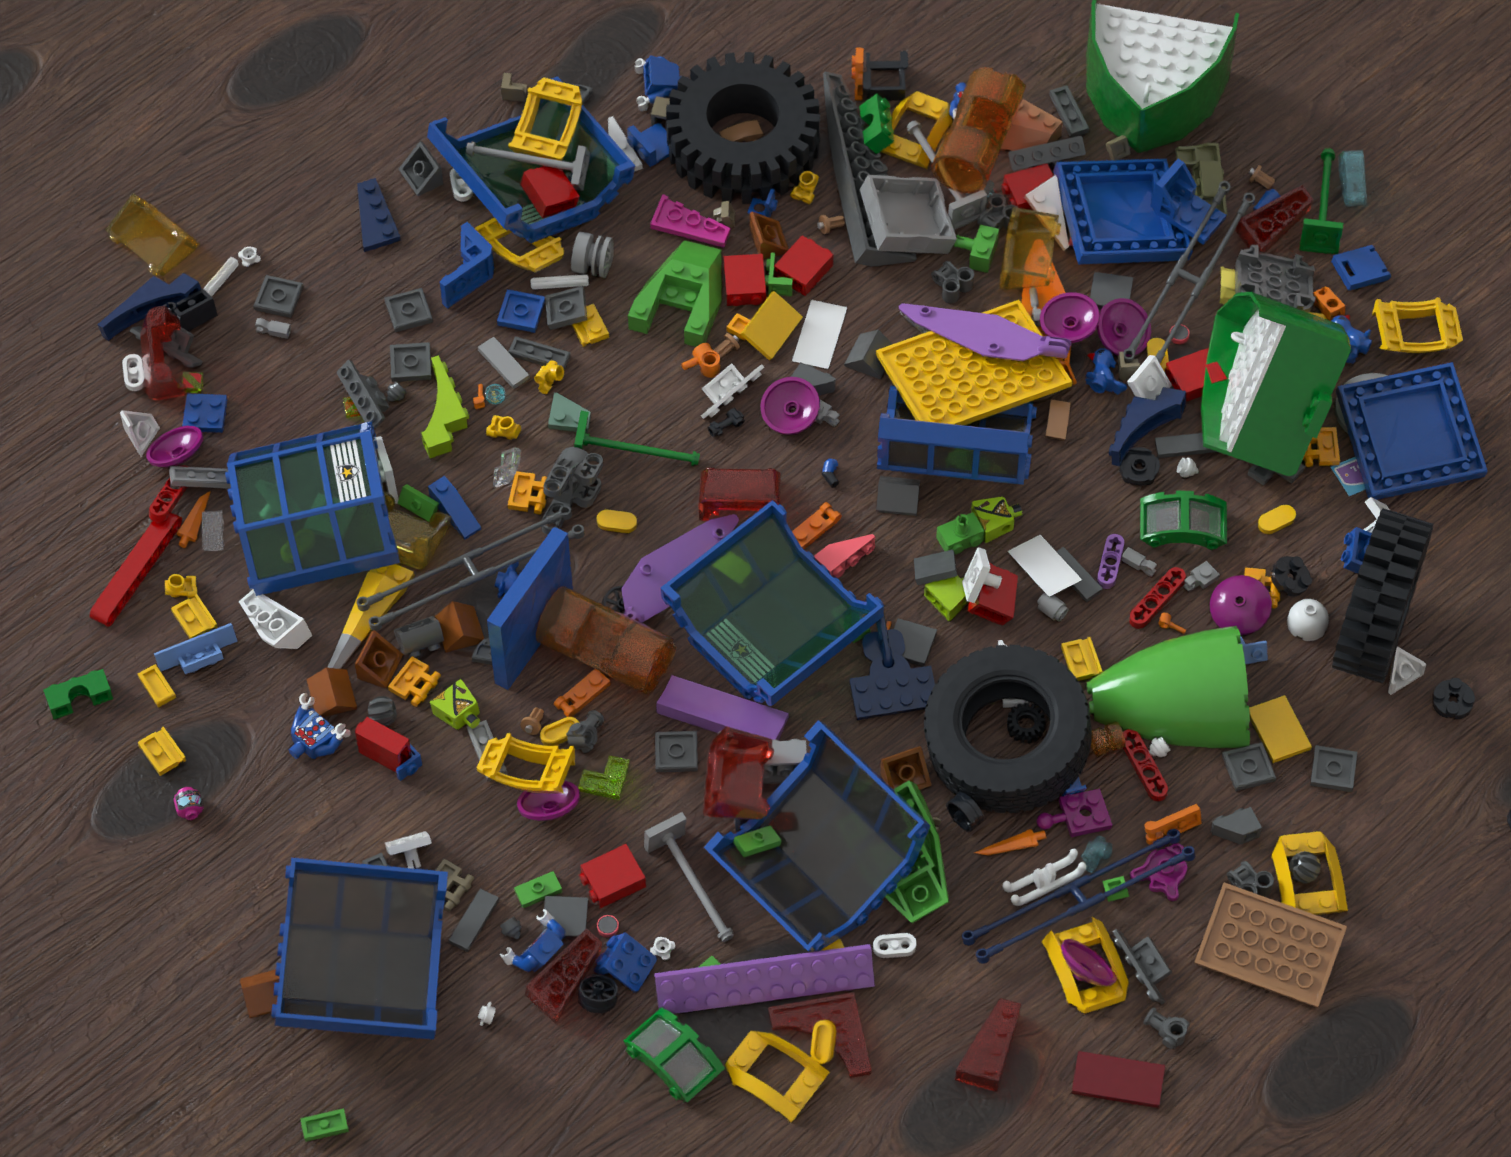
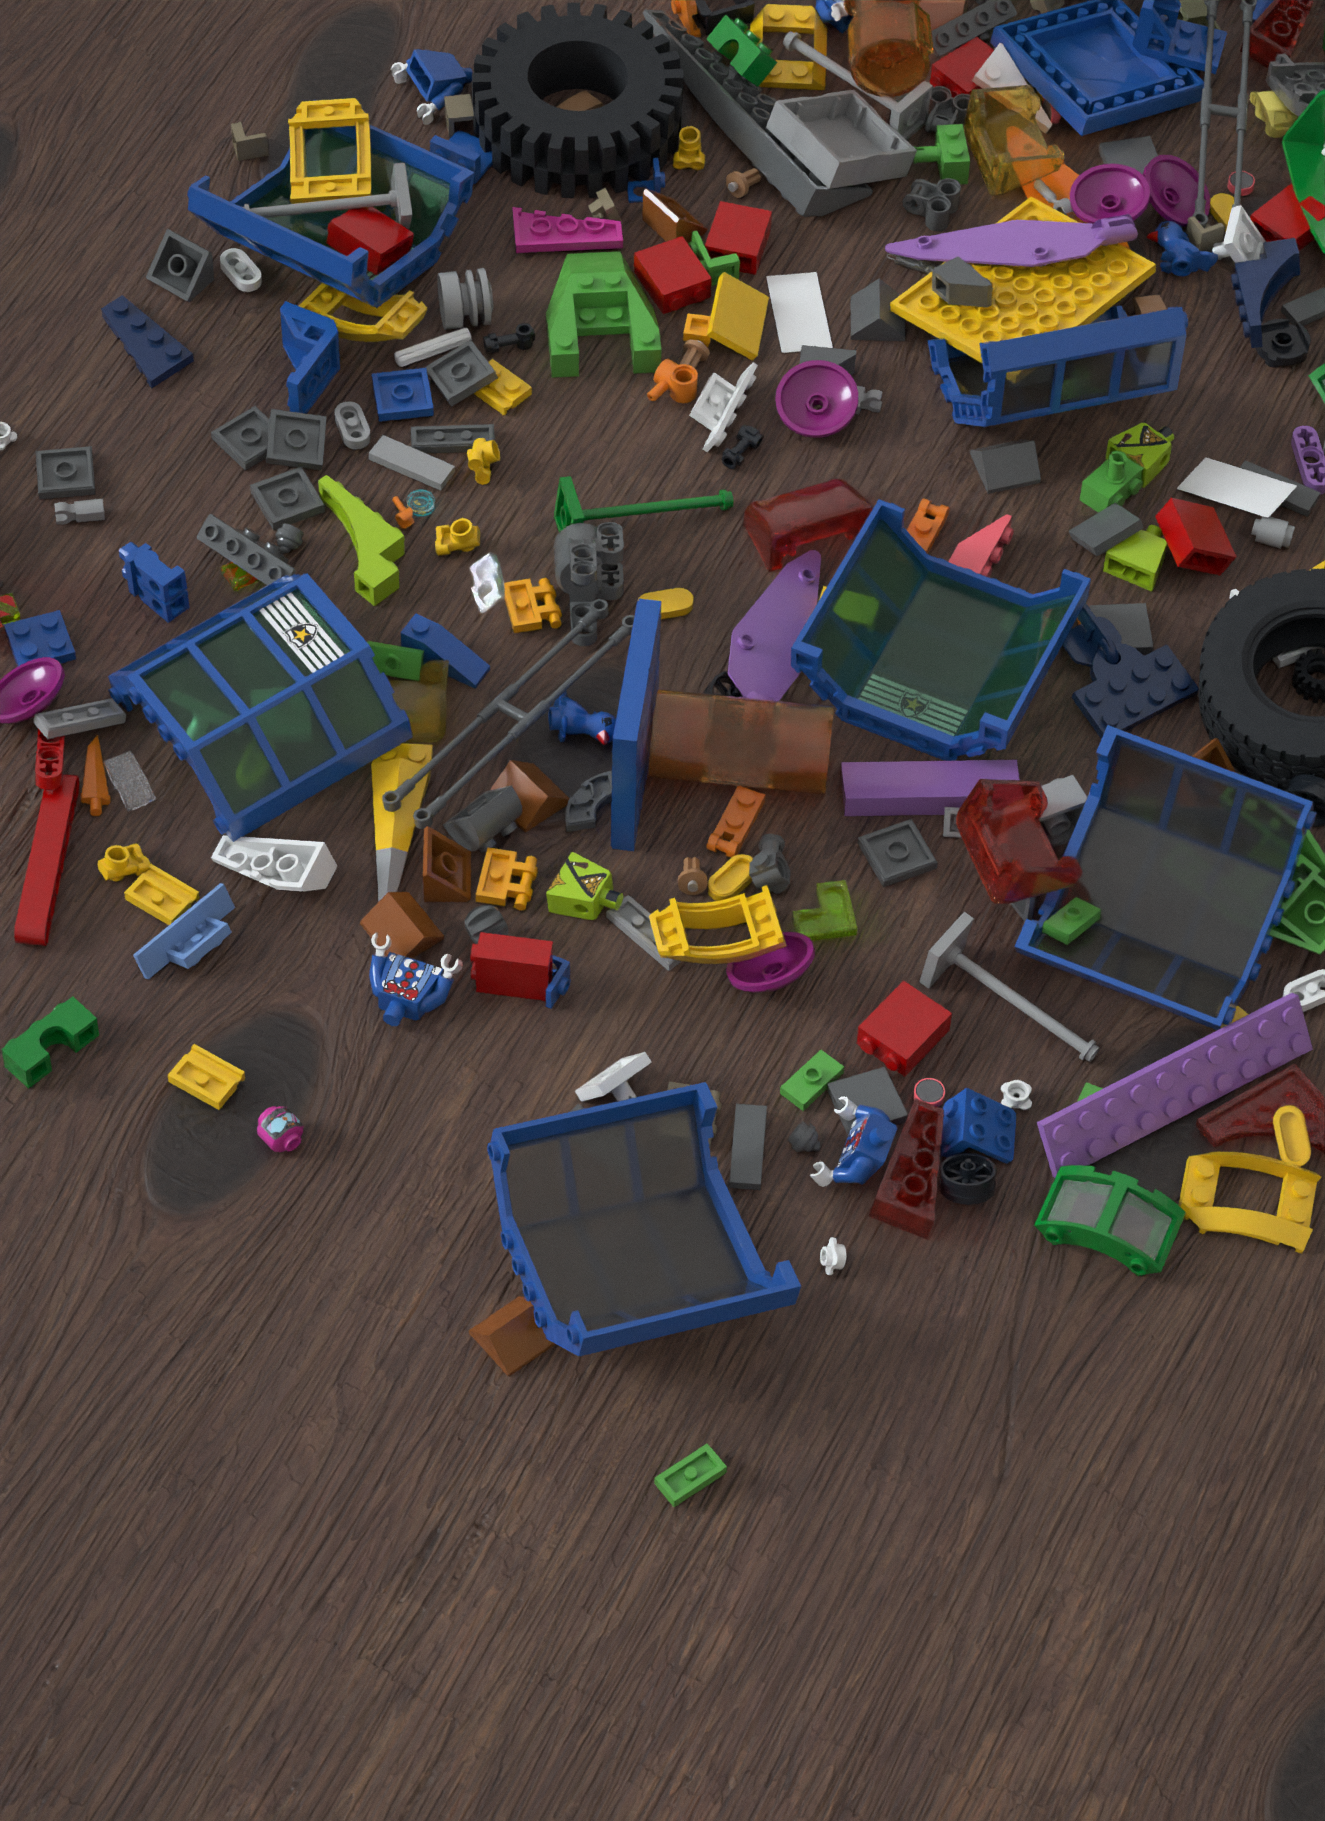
camera: 25 degrees left, 5 degrees down
yellow tile [138,664,176,707] -> none
sand green wing [548,392,591,433] -> none
arm [822,458,839,488] -> none
white tile [962,548,1002,603] -> none
none -> blue hips [119,542,190,623]
none -> dark grey plate [266,409,327,470]
none -> light grey plate [334,402,371,449]
none -> black bar [483,323,535,353]
none -> dark grey slope [932,256,993,307]

